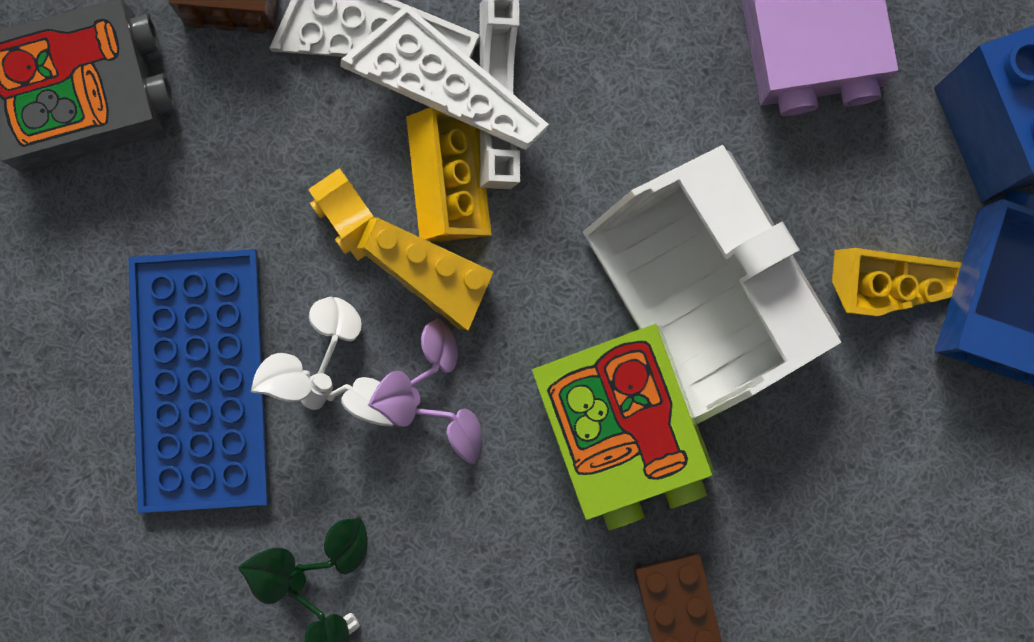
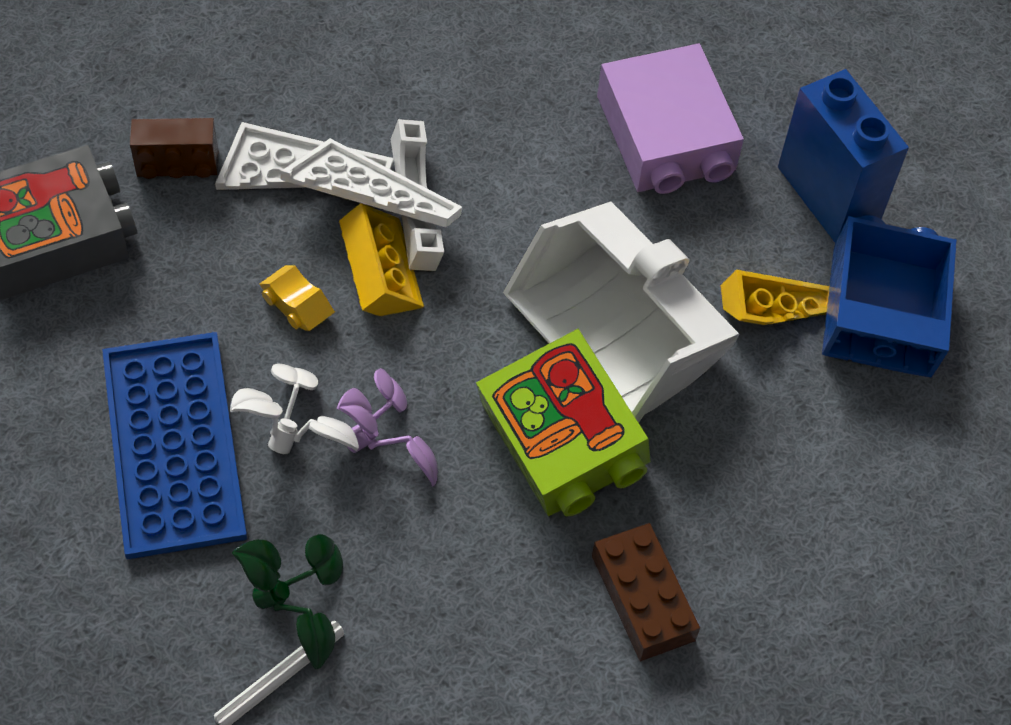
camera: 15 degrees left, 25 degrees down
yellow wedge [357,218,493,331] -> none

